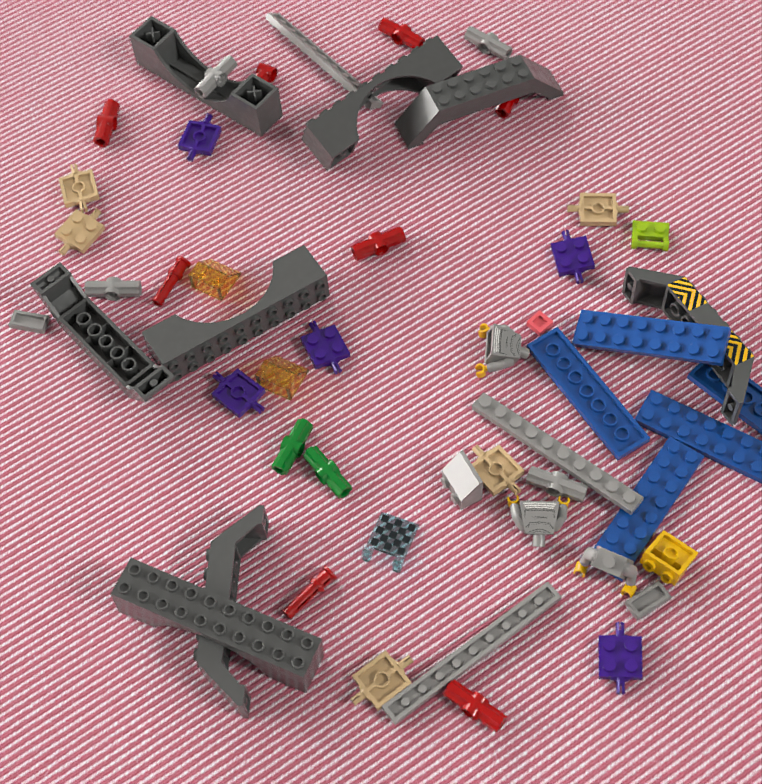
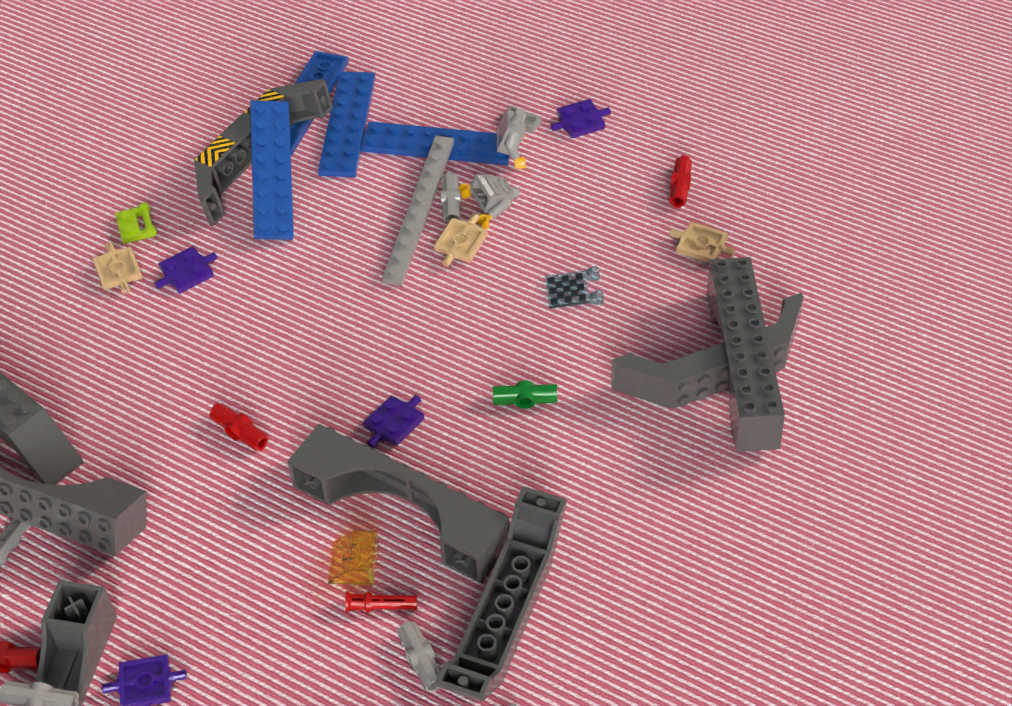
camera: 120 degrees left, 10 degrees down
dark purple plate [211,368,266,418] -> none
clear yellow slope [255,355,309,401] -> none
red pin [282,565,337,620] -> none
green piece [303,446,352,499] -> none
light grey plate [382,581,561,725] -> none
slope [440,450,483,510] -> none
light grey torso [475,323,530,378] -> none
coral plate [526,310,553,336] -> none
blue plate [526,327,650,461] -> none
yellow plate [639,530,699,586] -> none

